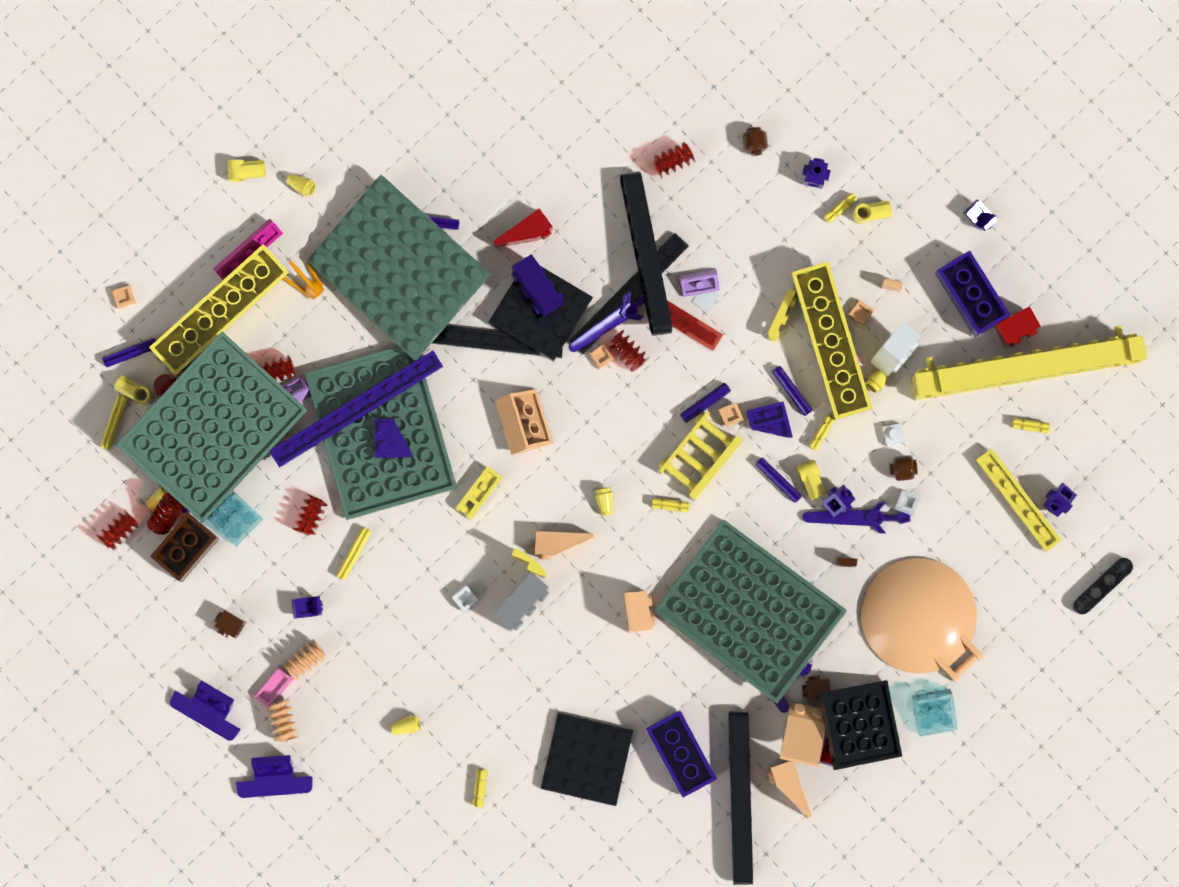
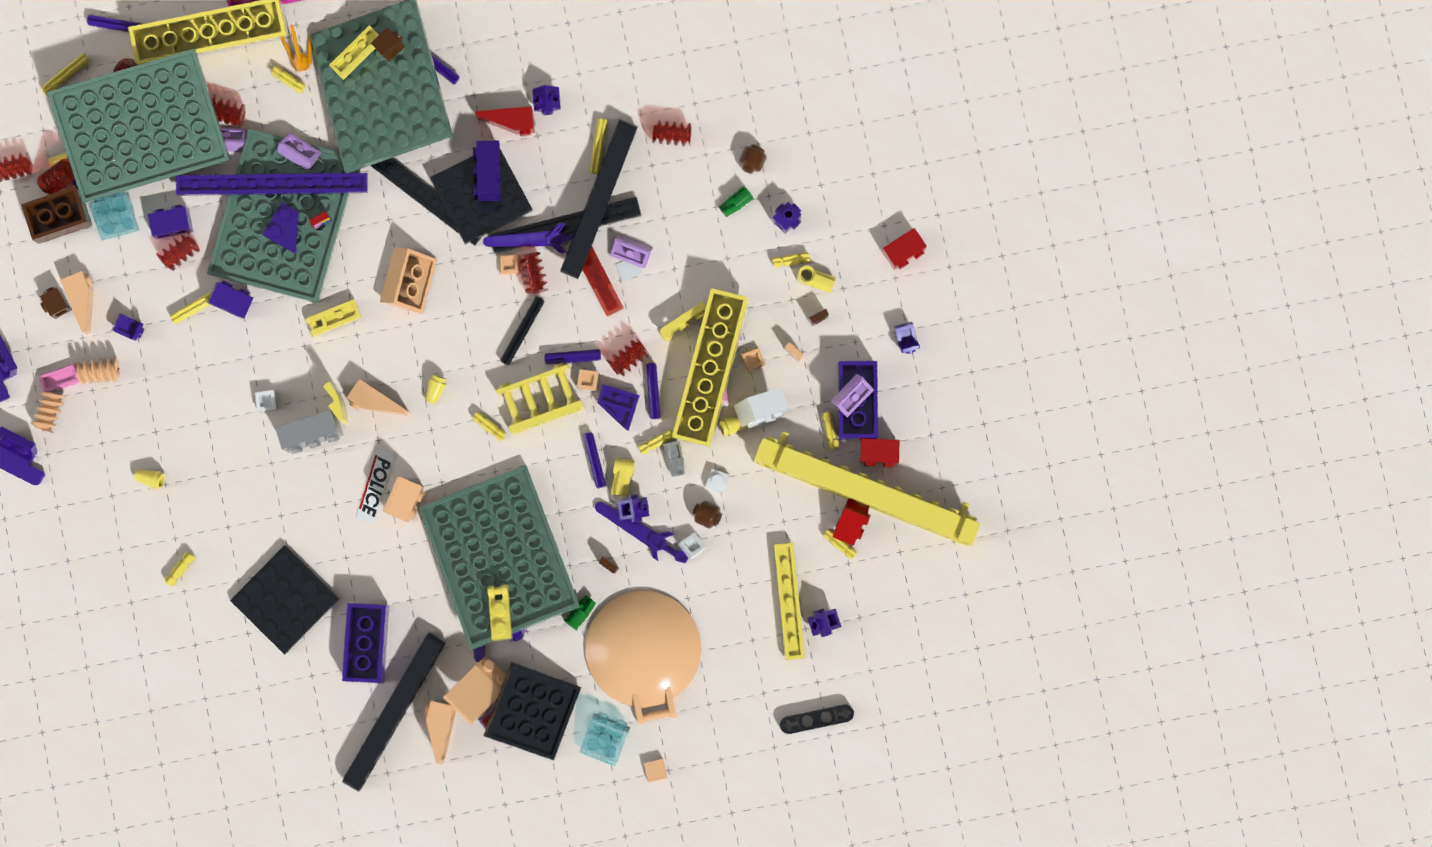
camera: 30 degrees right, 0 degrees up
light yellow piece [114,375,154,405] -> none
reddish brown brick [802,676,830,701] -> none
none -> light nougat slope [61,271,94,334]
none -> dark purple brick [148,205,193,240]
none -> dark purple brick [207,280,253,319]
none -> light yellow axle [271,66,306,93]
none -> lavender slope [277,132,321,171]
none -> red tile [309,211,332,230]
none -> light yellow plate [329,25,379,80]
none -> sticker [356,448,395,523]
none -> reddish brown brick [371,28,405,62]
none -> light yellow plate [488,584,512,641]
none -> black axle [500,296,544,366]
none -> dark purple brick [532,85,561,115]
none -> green hinge [563,595,596,631]
none -> light yellow axle [589,118,608,174]
none -> clear red piece [606,338,650,376]
none -> light nougat tile [644,759,667,782]
none -> light grey hinge [663,441,685,477]
none -> green hinge [719,185,754,217]
none -> reddish brown tile [809,309,829,326]
none -> light yellow axle [822,412,839,450]
none -> lavender slope [831,374,874,417]
none -> red brick [832,498,871,546]
none -> red brick [881,227,927,270]

